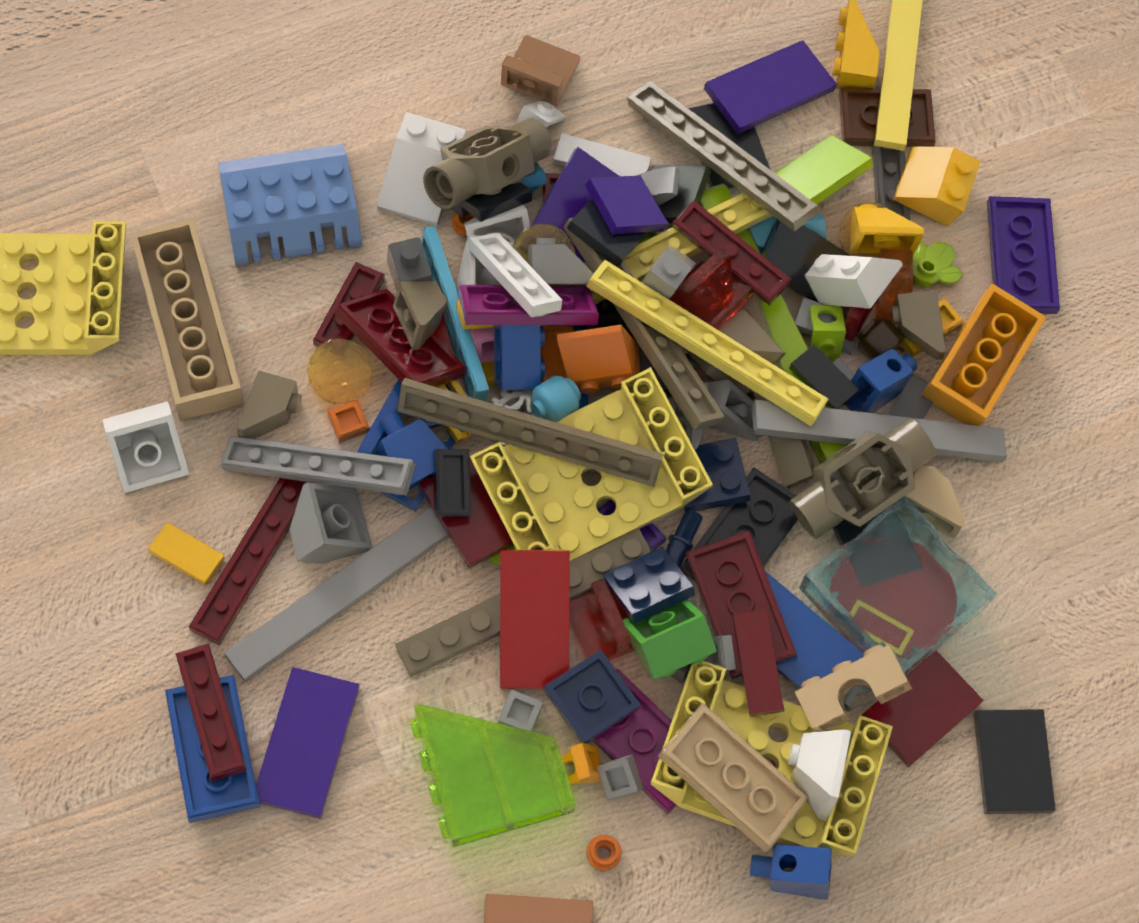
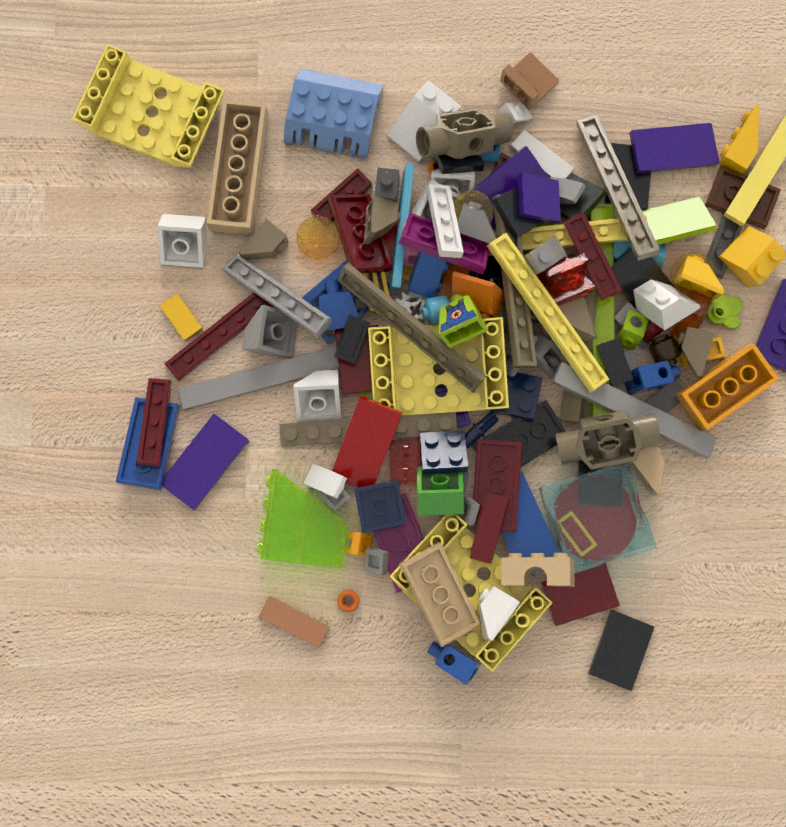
camera: 30 degrees right, 15 degrees up
orange tile [327,399,370,443] -> none
none -> white slope [293,370,341,423]
none -> white slope [303,464,347,498]
none -> lime torso [439,294,488,348]

